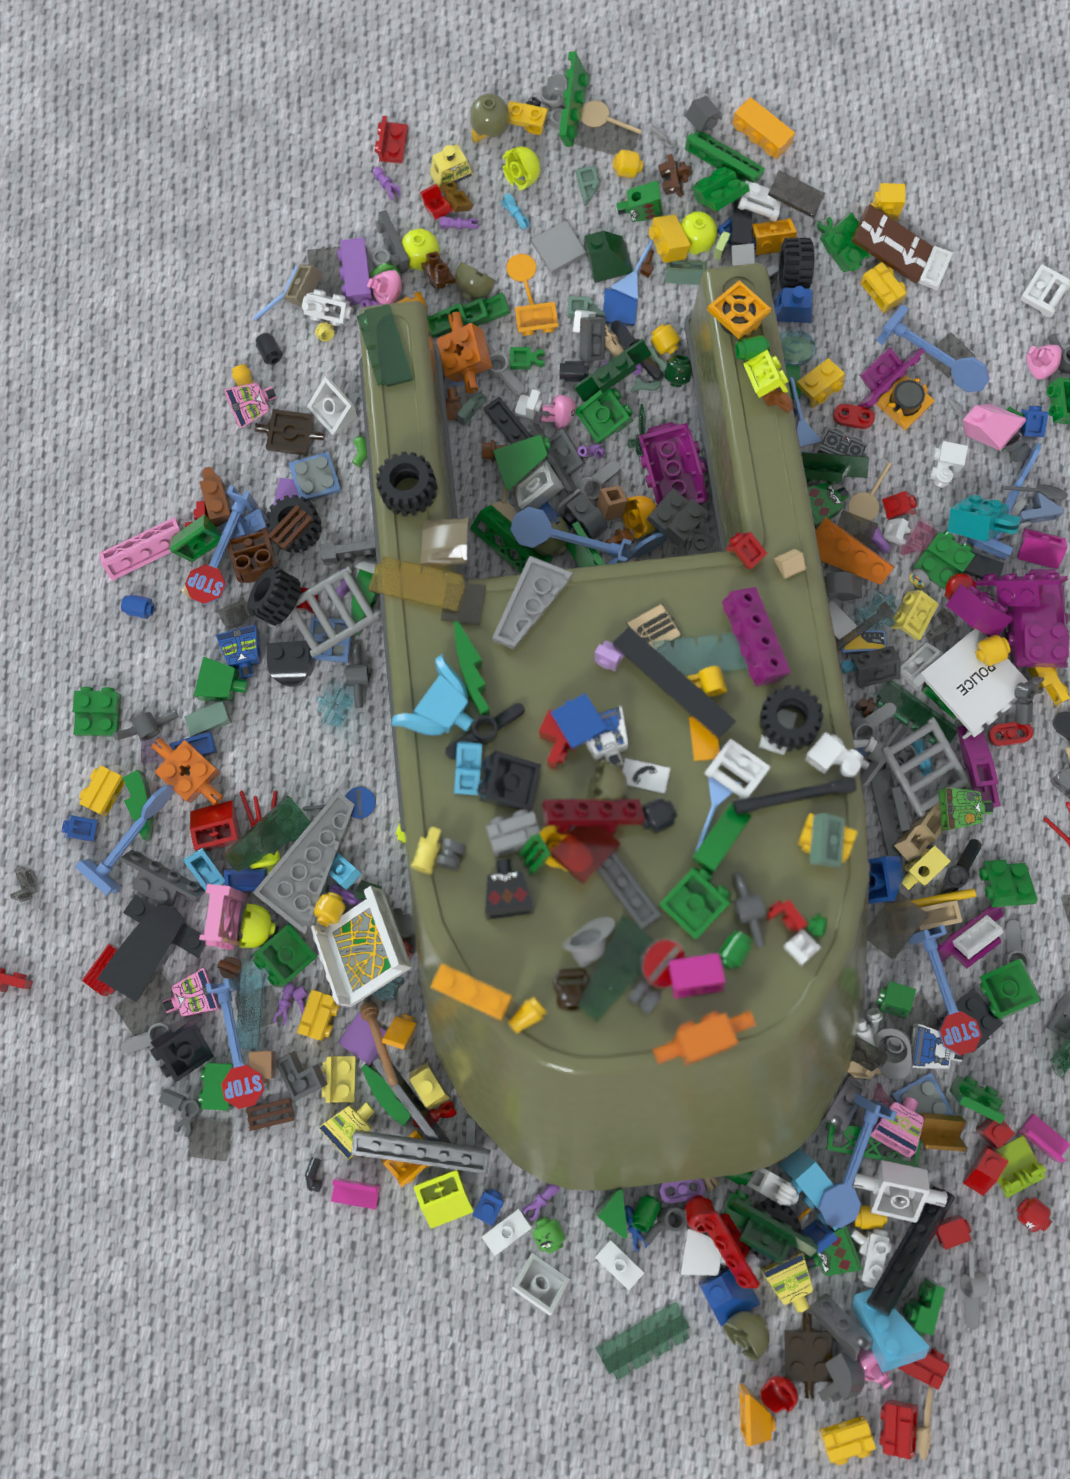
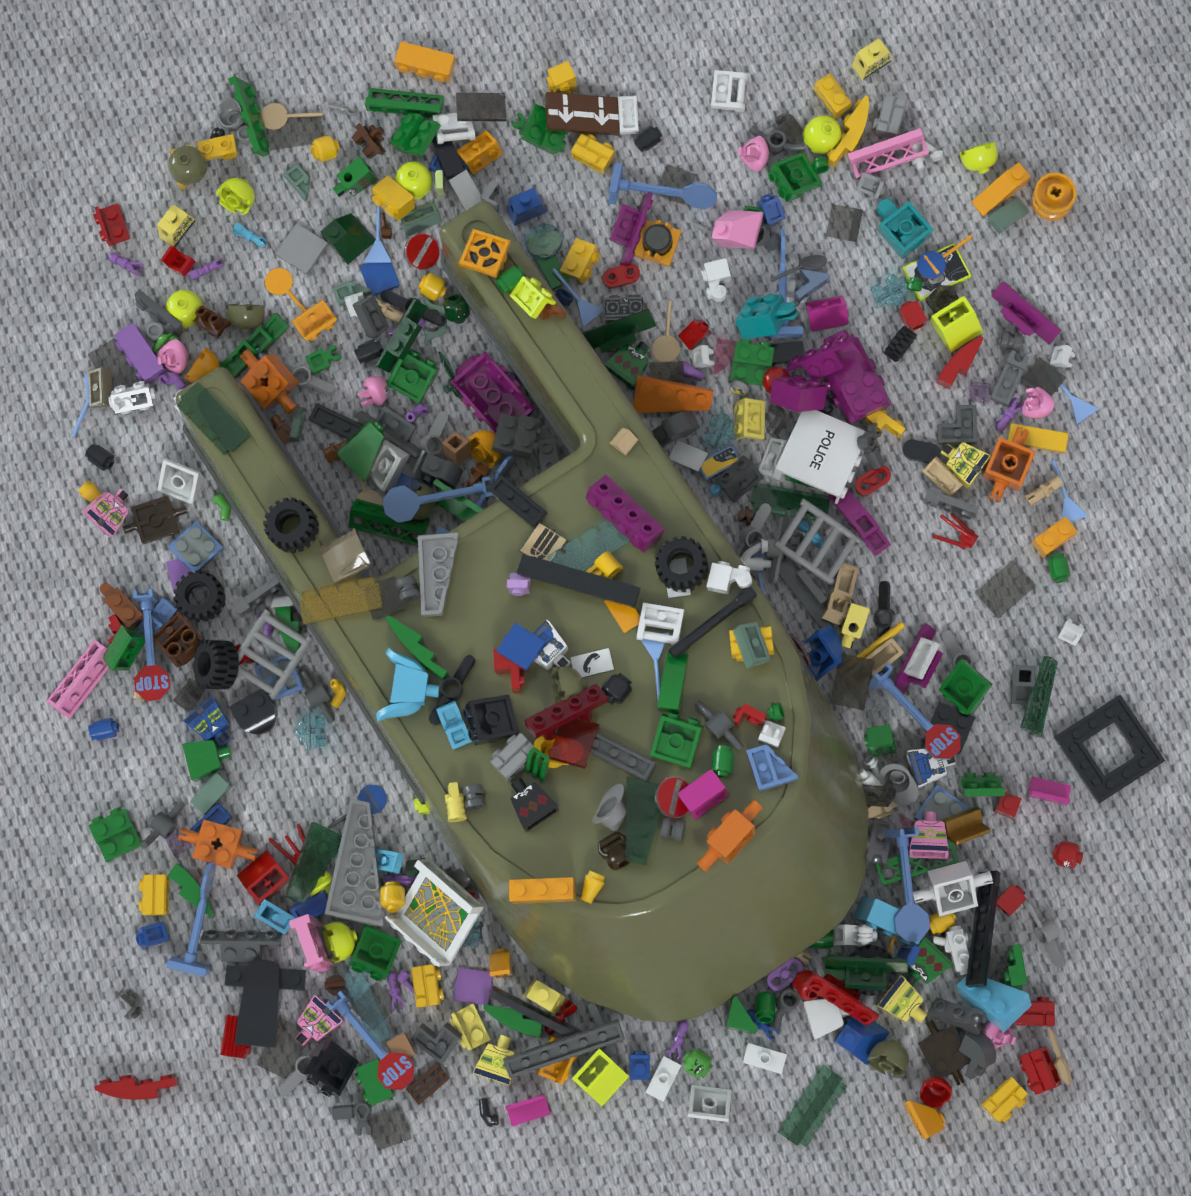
camera: 20 degrees left, 0 degrees up
reddish brown tile [268,505,313,551] -> none
light yellow plate [315,322,335,342] -> none
medium nougat piece [359,1001,398,1086] -> none
pearl gold plate [441,181,473,213] -> none
white bracket [515,389,543,420] -> none
dark grey brick [685,96,721,133] -> none
red bracket [725,532,768,569] -> none
black tyre [779,238,814,290] -> none
clear smoke piece [836,601,895,651] -> none
torso [938,788,993,831] -> none
red slope [963,1144,1009,1196] -> none
yellow head [975,635,1010,666] -> none
green plate [979,859,1038,908] -> none
lime hinge [996,1135,1047,1198] -> none
none -> yellow arm [330,678,346,709]
none -> dark grey wheel [395,576,420,603]
none -> red piece [404,233,440,271]
none -> black tile [488,475,548,529]
none -> black brick [633,126,662,153]
none -> medium blue wing [746,744,798,792]

